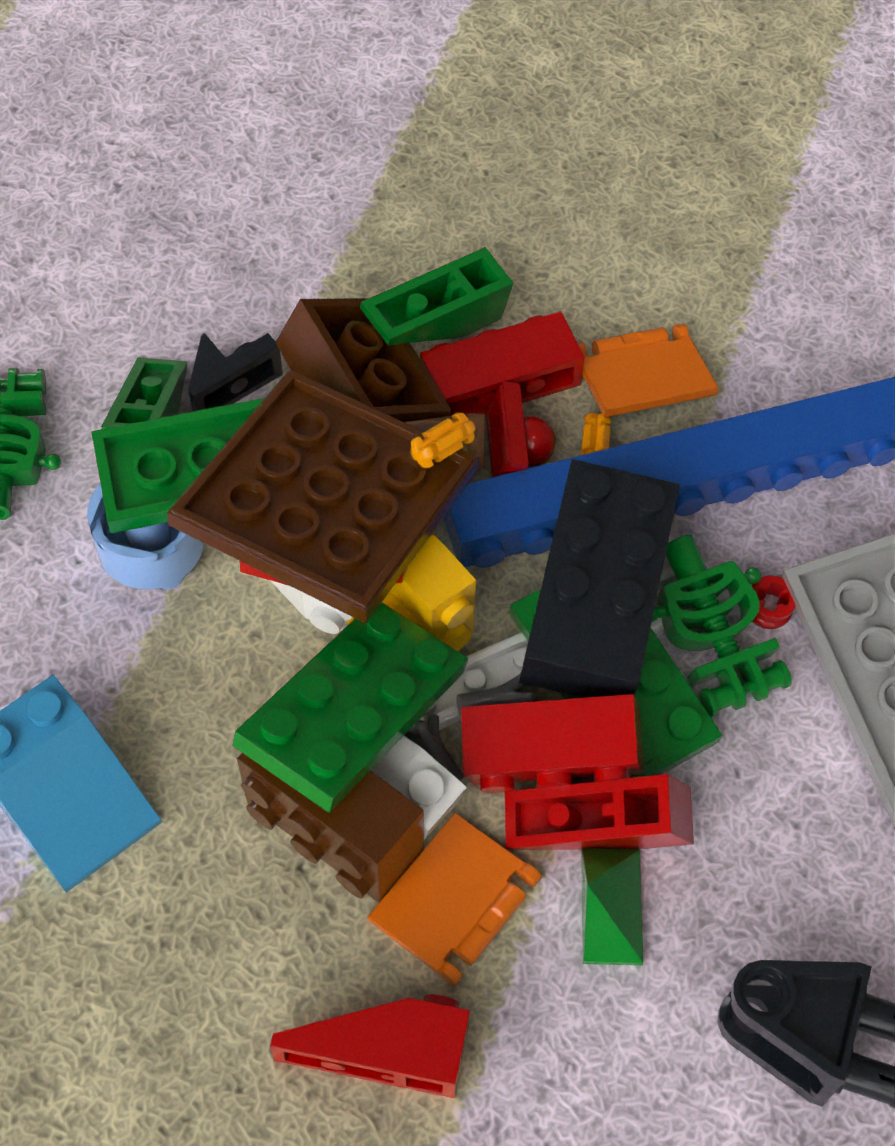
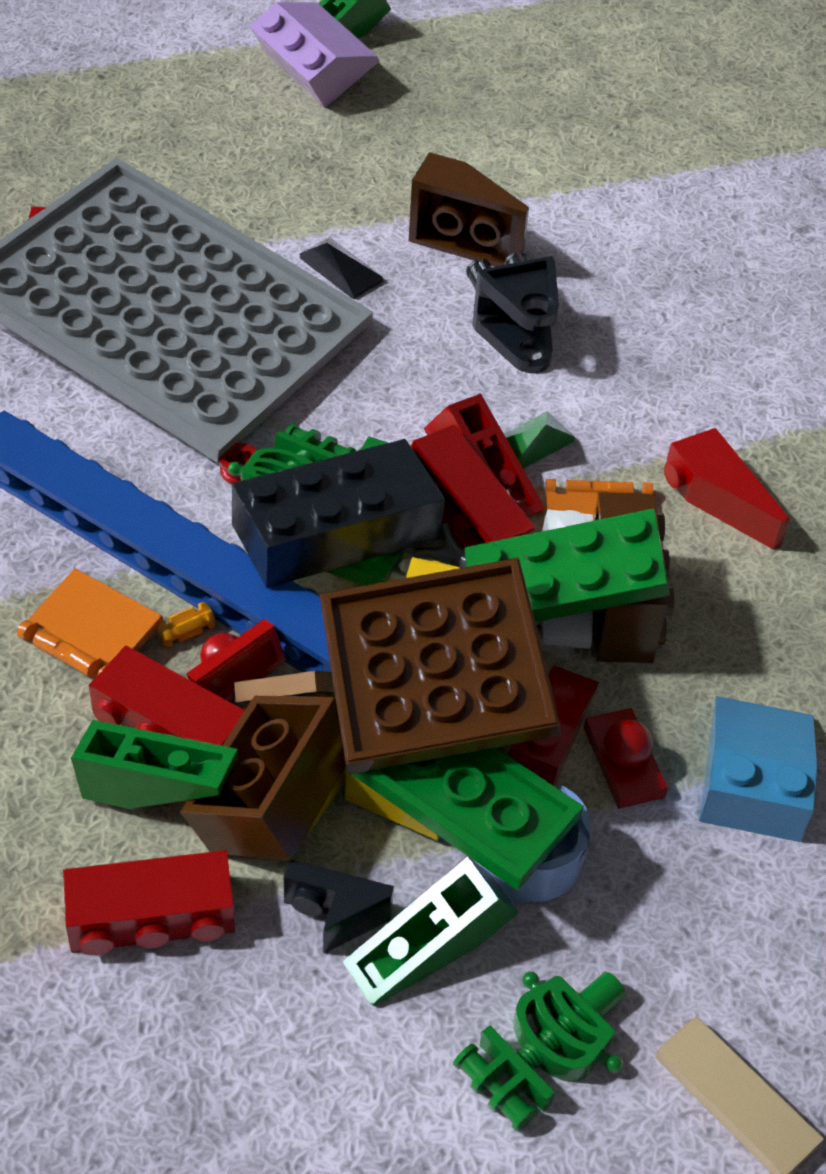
camera: 130 degrees left, 10 degrees down
light orange piece [410,412,476,468] -> none
none -> red brick [63,850,235,955]
none -> red slope [508,665,599,787]
none -> red tile [584,708,668,809]

